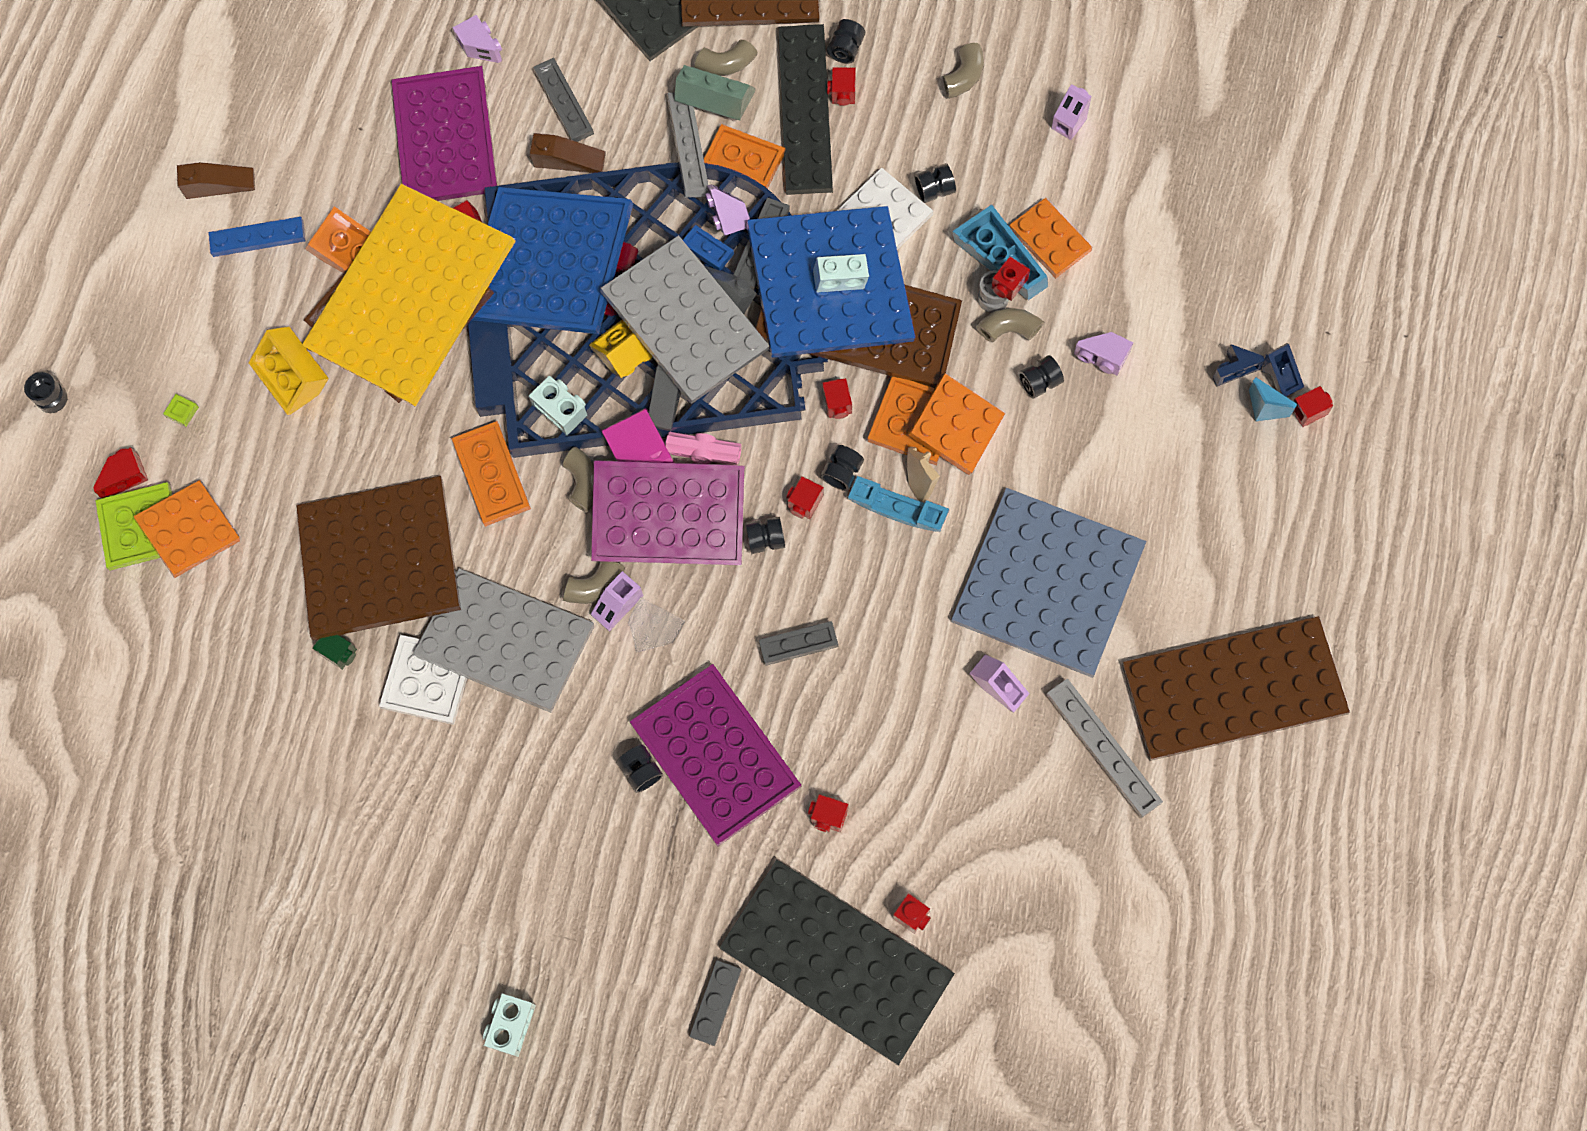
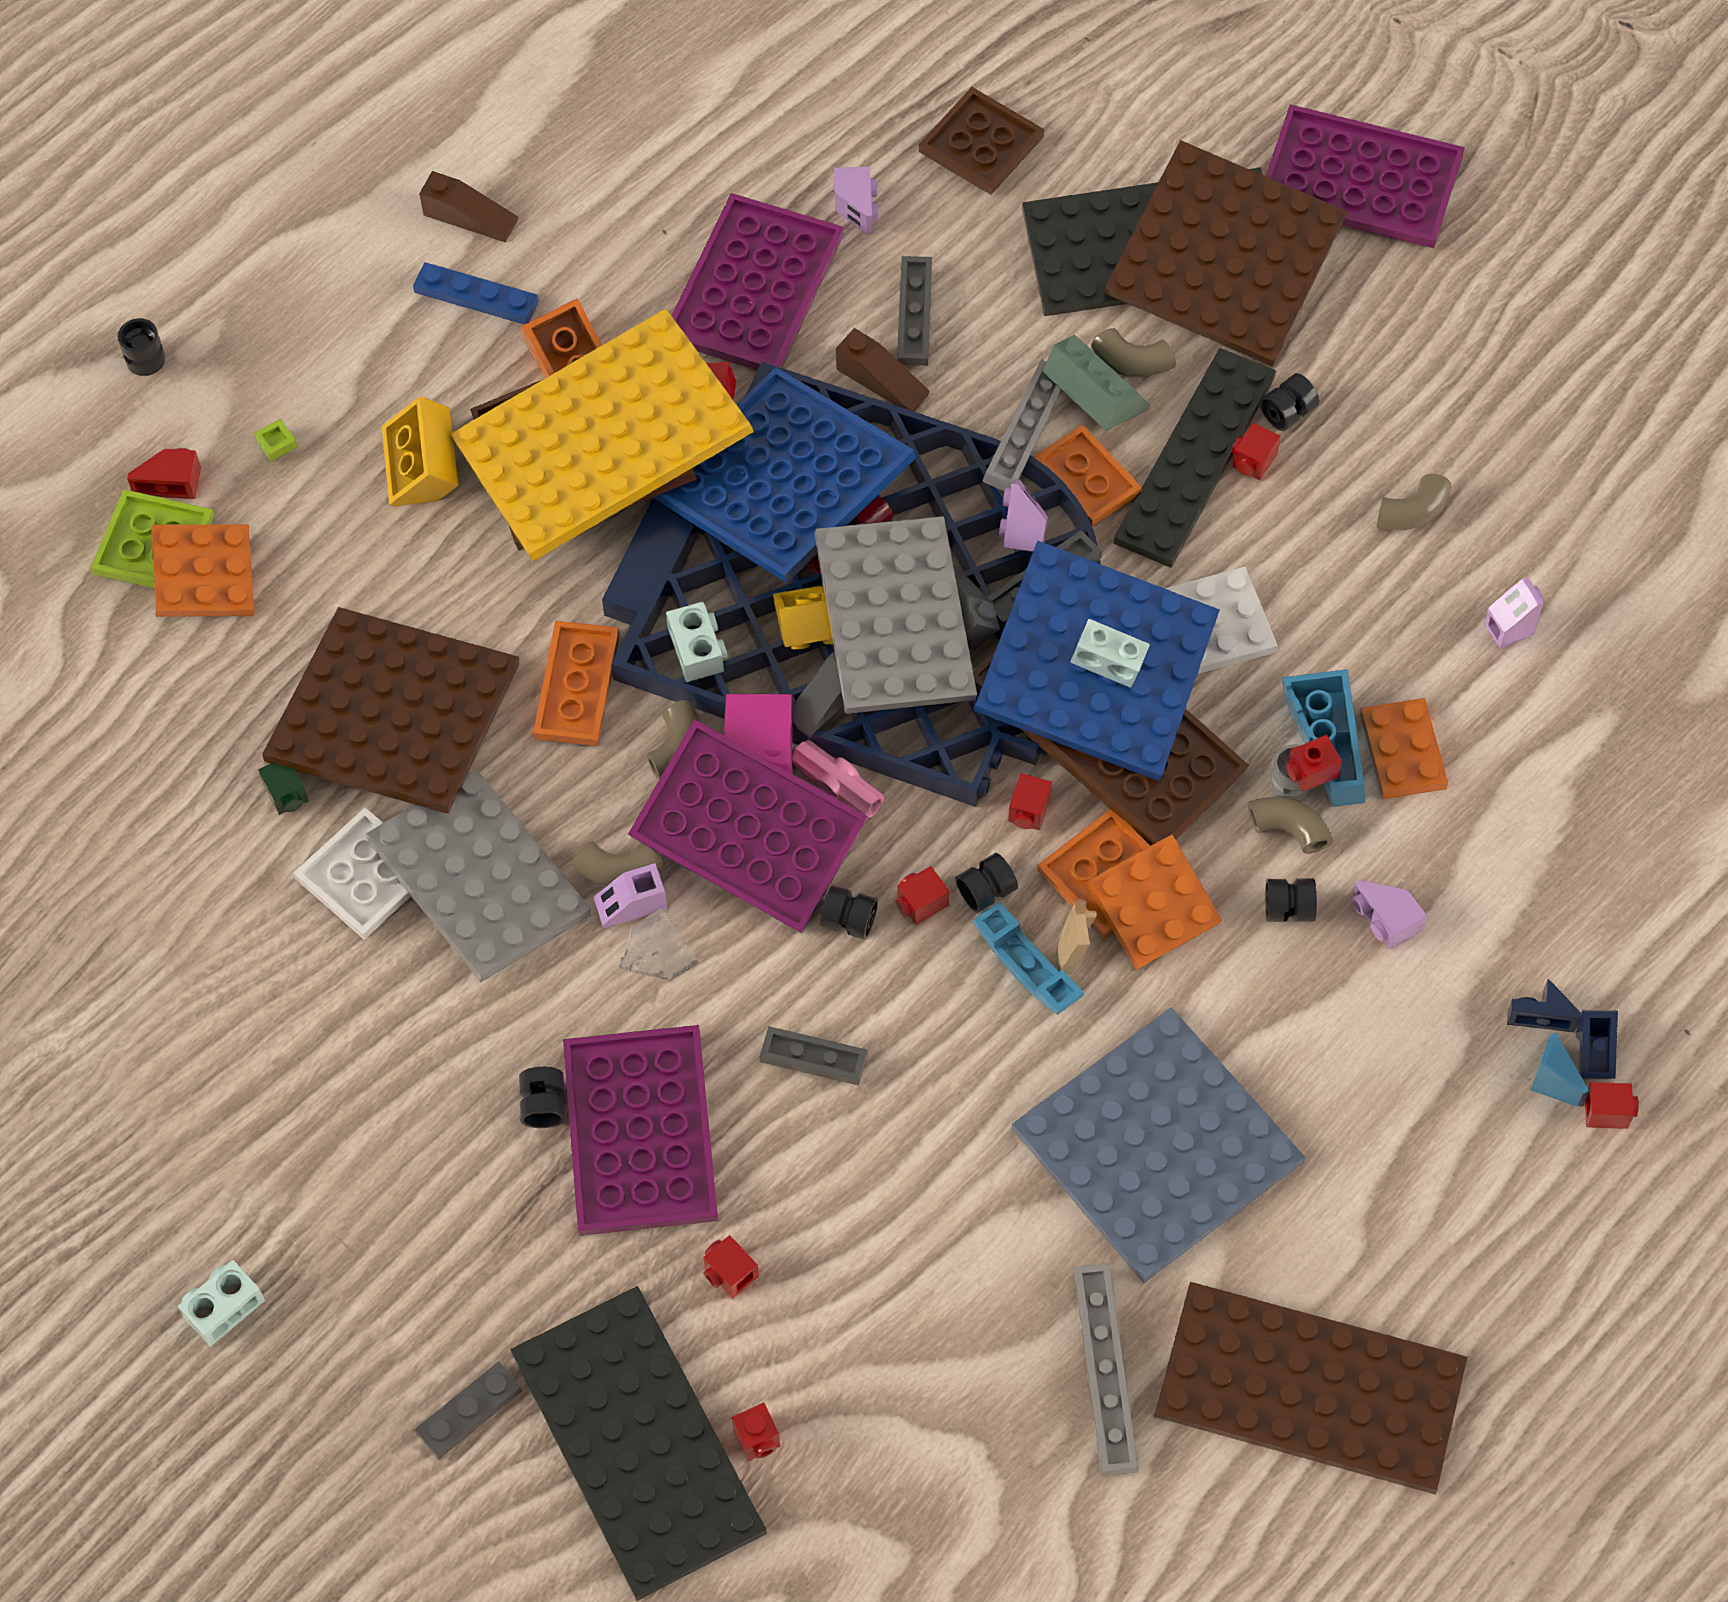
camera: 25 degrees right, 10 degrees down
blue plate [683,225,734,271] -> none
black wheel [914,163,956,203] -> none
lavender slope [969,655,1030,713] -> none

